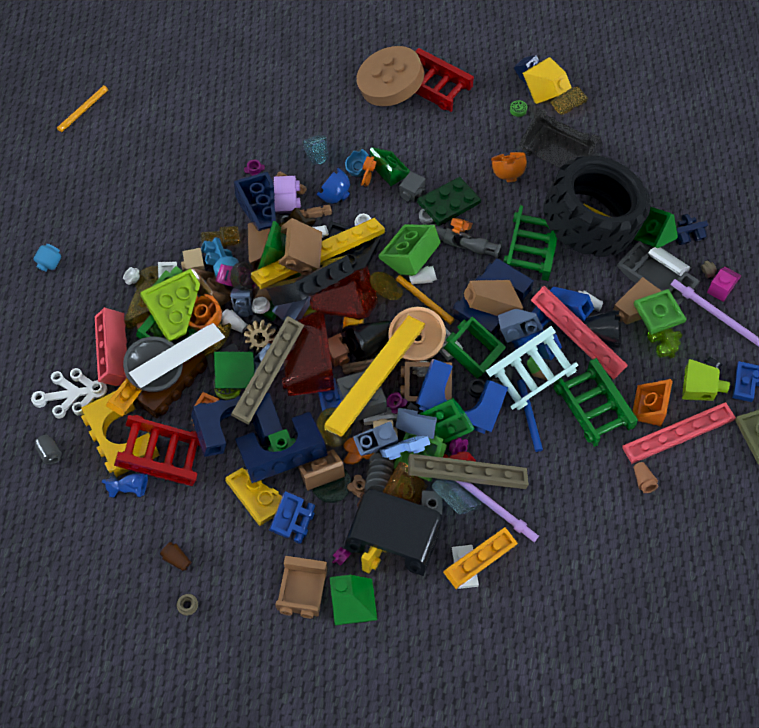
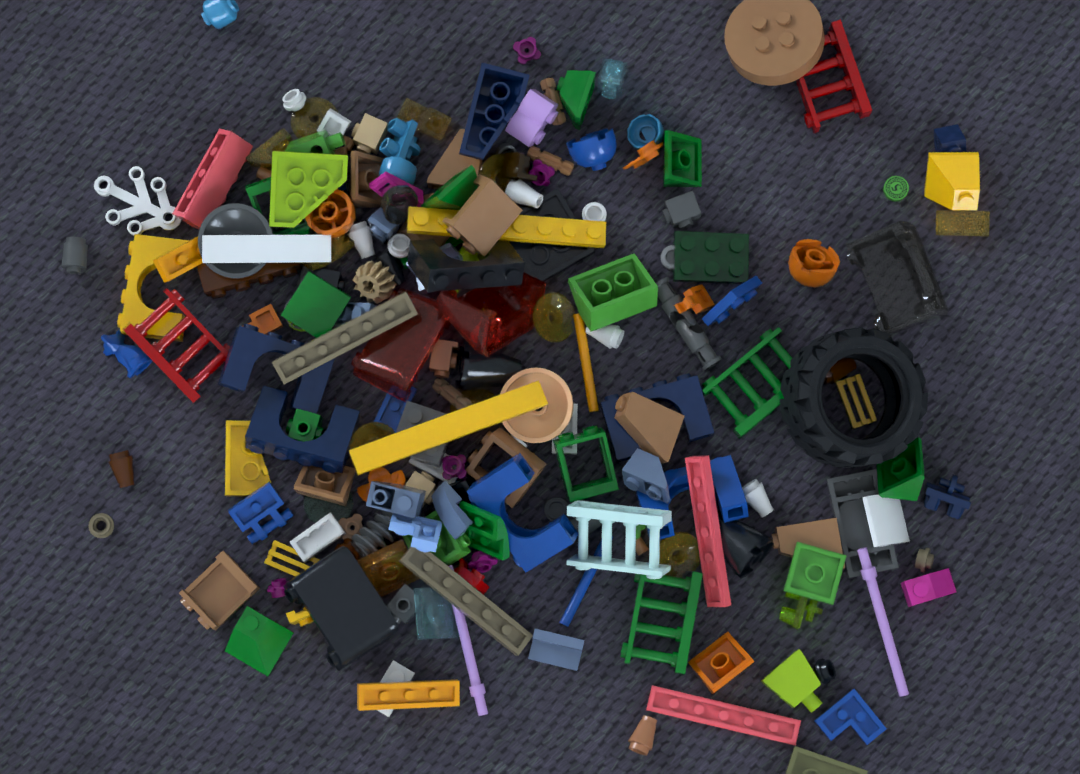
camera: 40 degrees right, 20 degrees up
none -> yellow tile [264,540,320,577]
none -> white plate [290,512,346,563]
none -> magenta plate [528,159,555,186]
none -> sand blue panel [528,629,584,671]
none -> green slope [557,70,596,130]
none -> clear yellow dish [659,532,700,578]
none -> blue plate [702,276,762,326]

